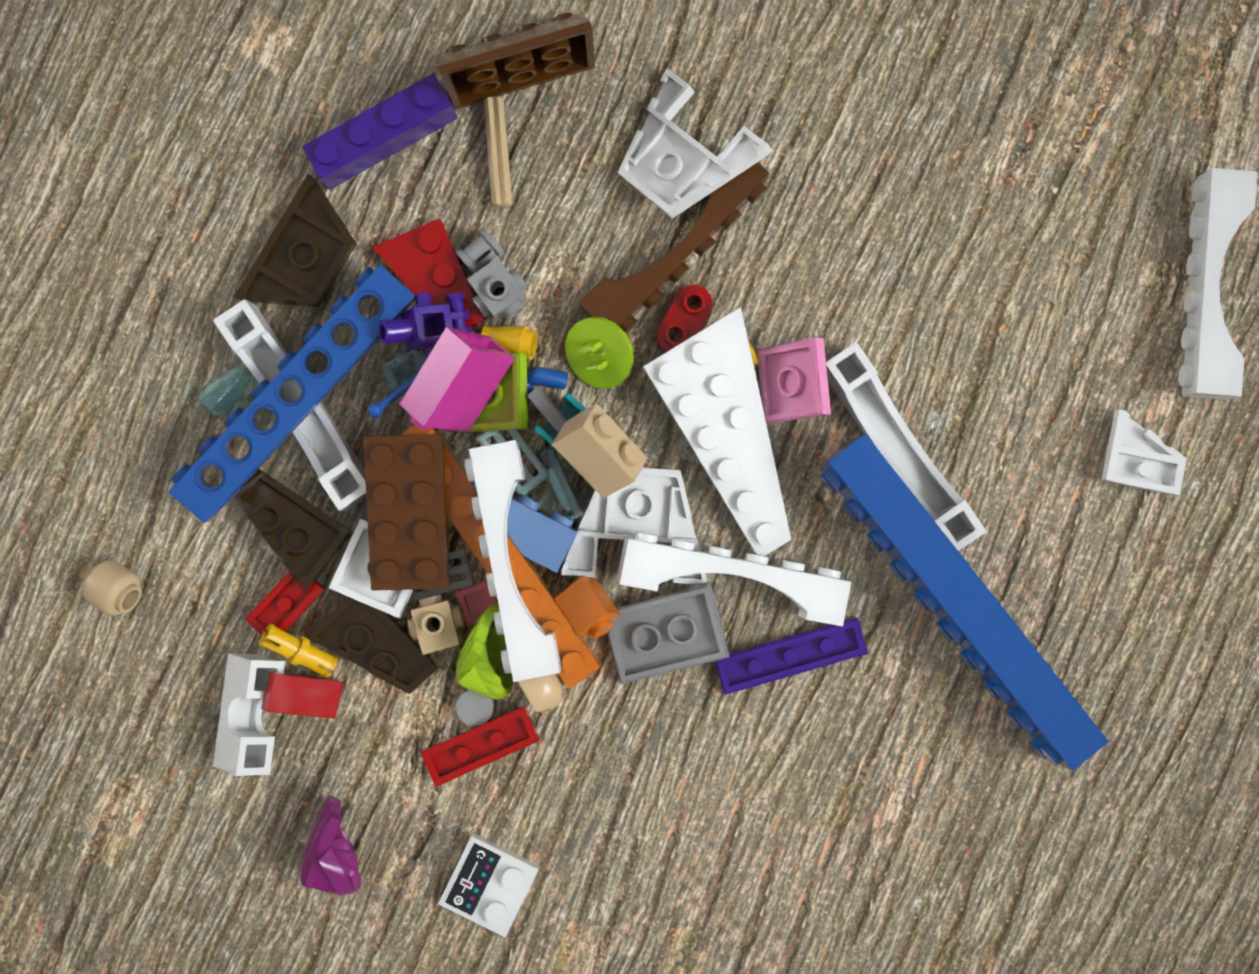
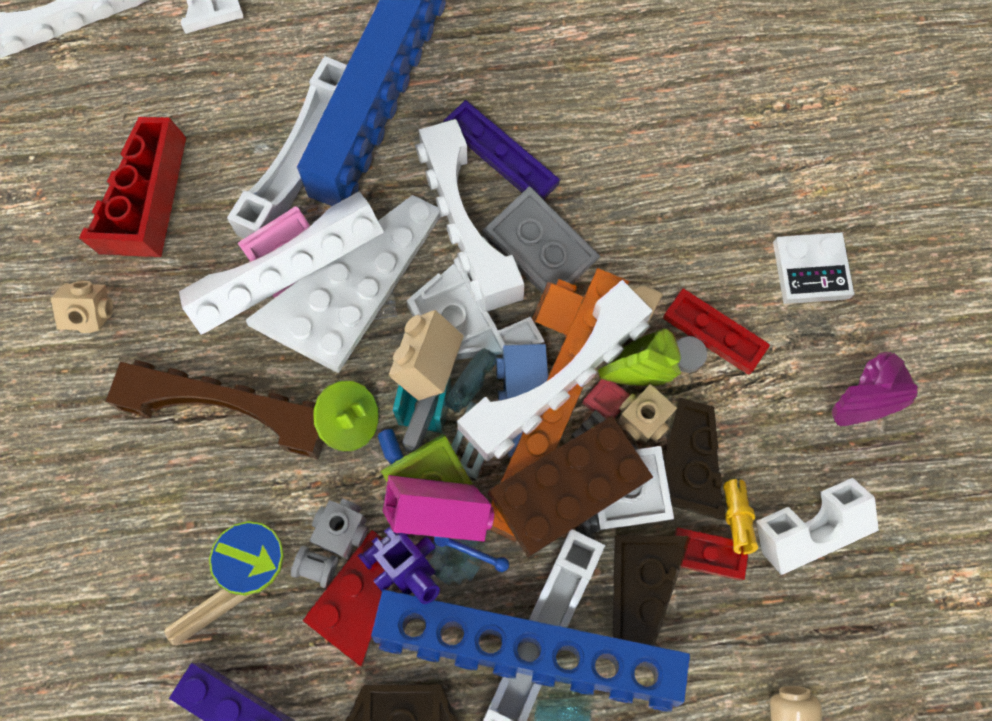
camera: 125 degrees left, 15 degrees down
red tile [261,671,344,719] -> none
reddish brown slope [437,13,595,110] -> none
yellow cone [481,326,538,360] -> none
white wing [618,68,772,219] -> none
red plate [656,285,713,353] -> none
none -> tan brick [51,281,113,333]
none -> red wedge [79,117,186,257]
none -> white arch [179,191,384,335]
none -> blue piece [209,521,284,596]

